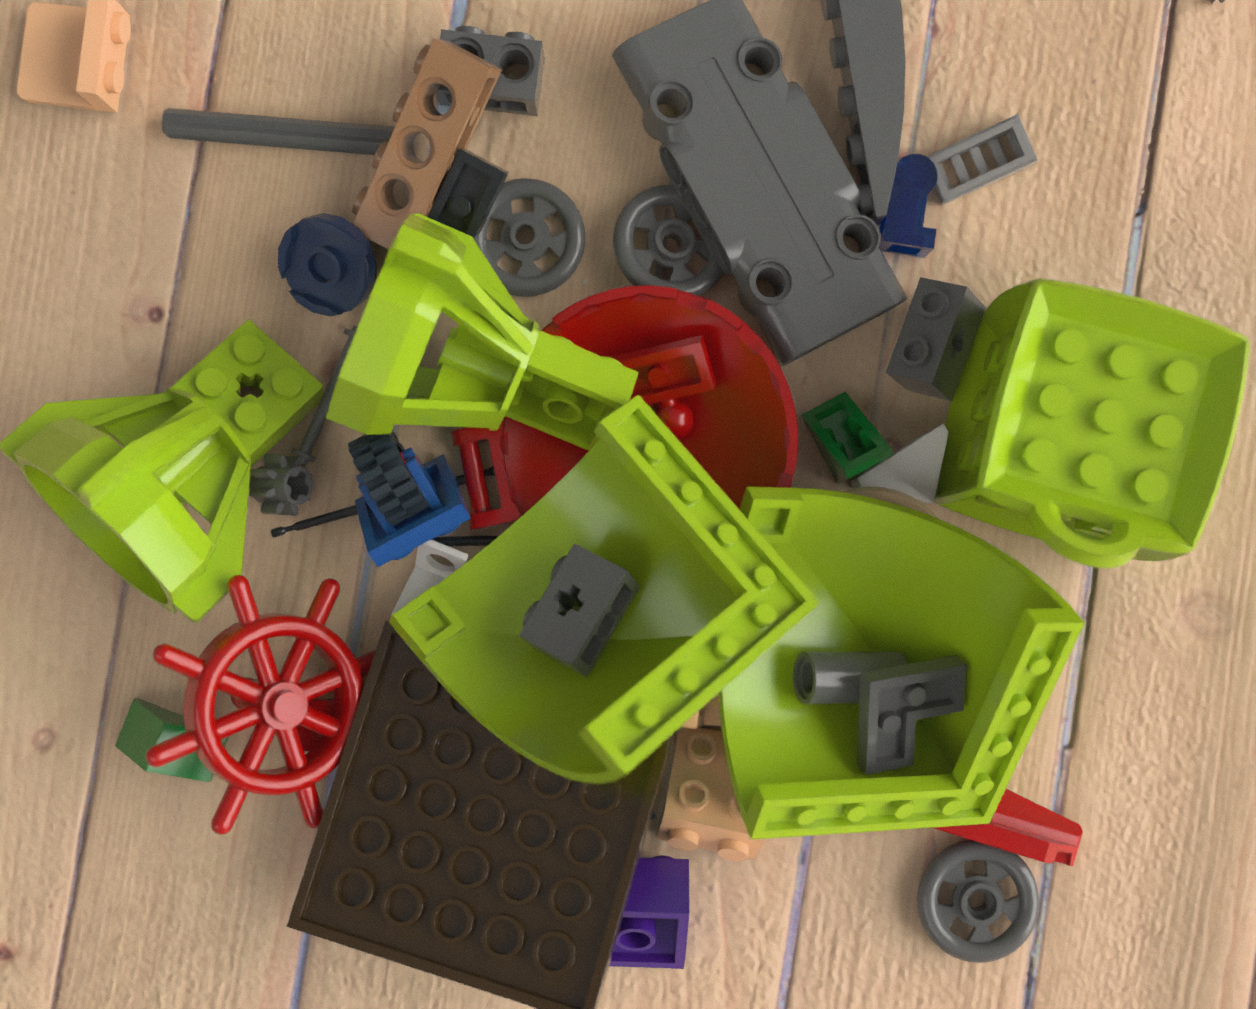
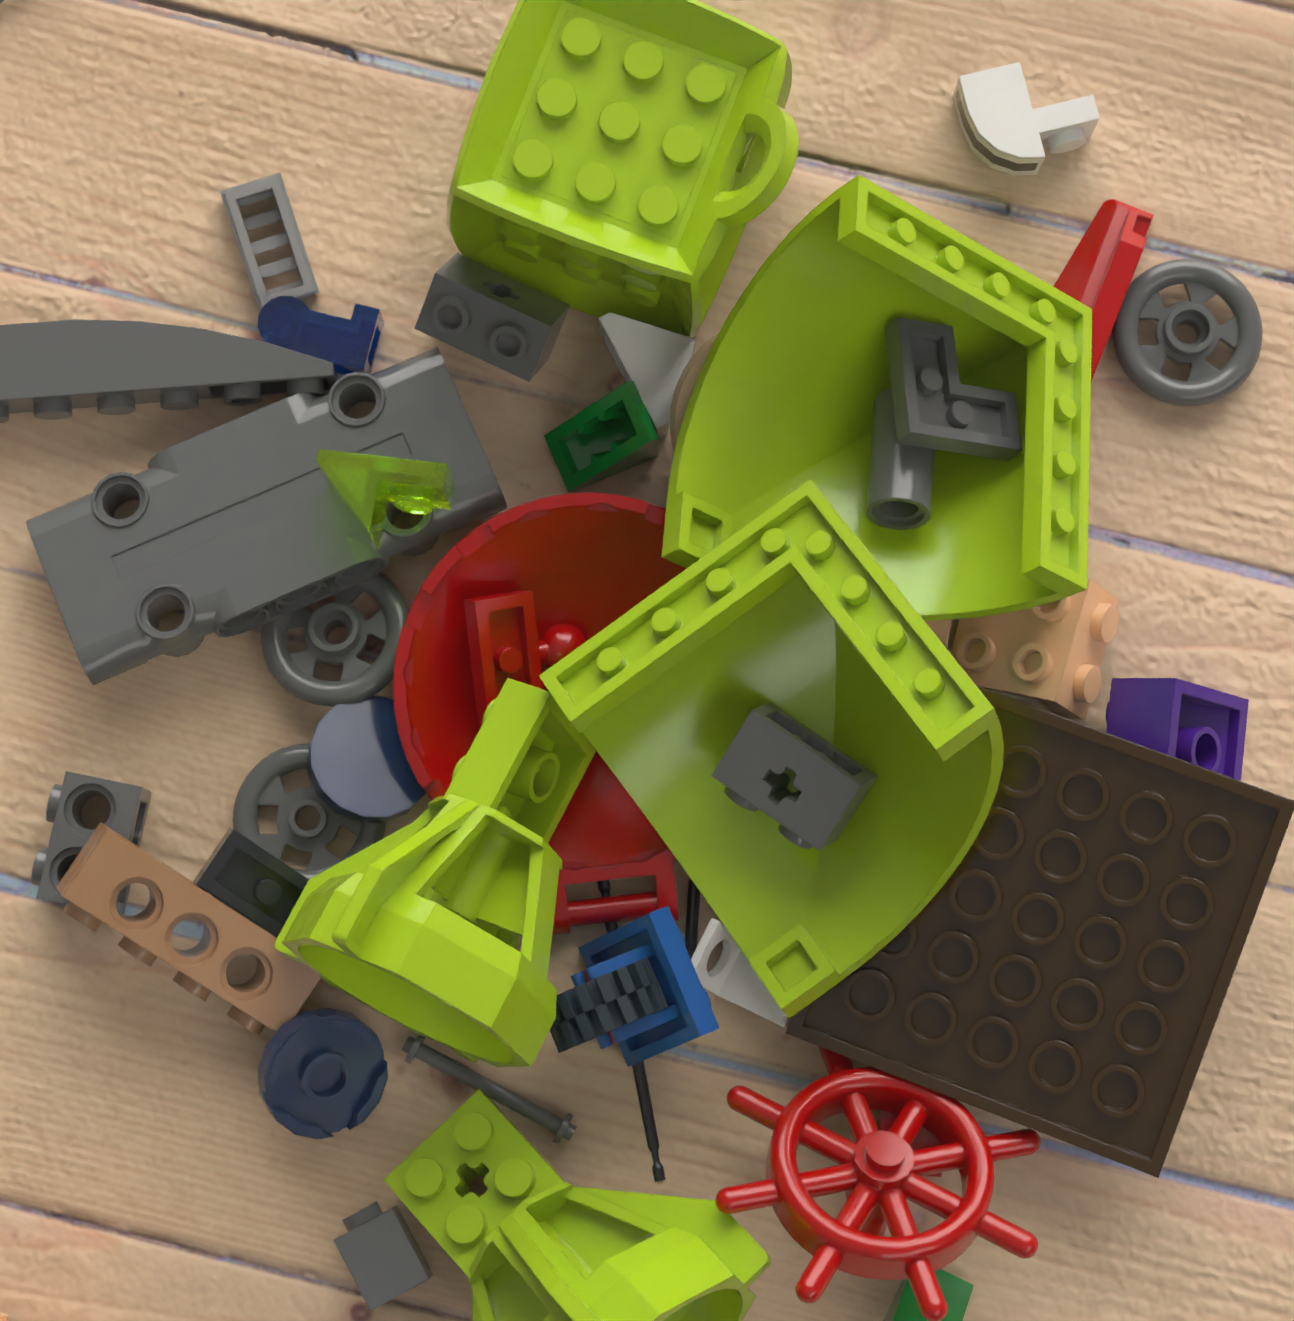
camera: 85 degrees left, 5 degrees down
dark grey axle [162,108,395,155] -> none
dark grey gear [249,454,313,516] -> none
none -> tile [307,696,426,823]
none -> clear neon green slope [316,449,455,549]
none -> dark grey brick [334,1201,433,1311]
none -> white brick [953,62,1100,176]

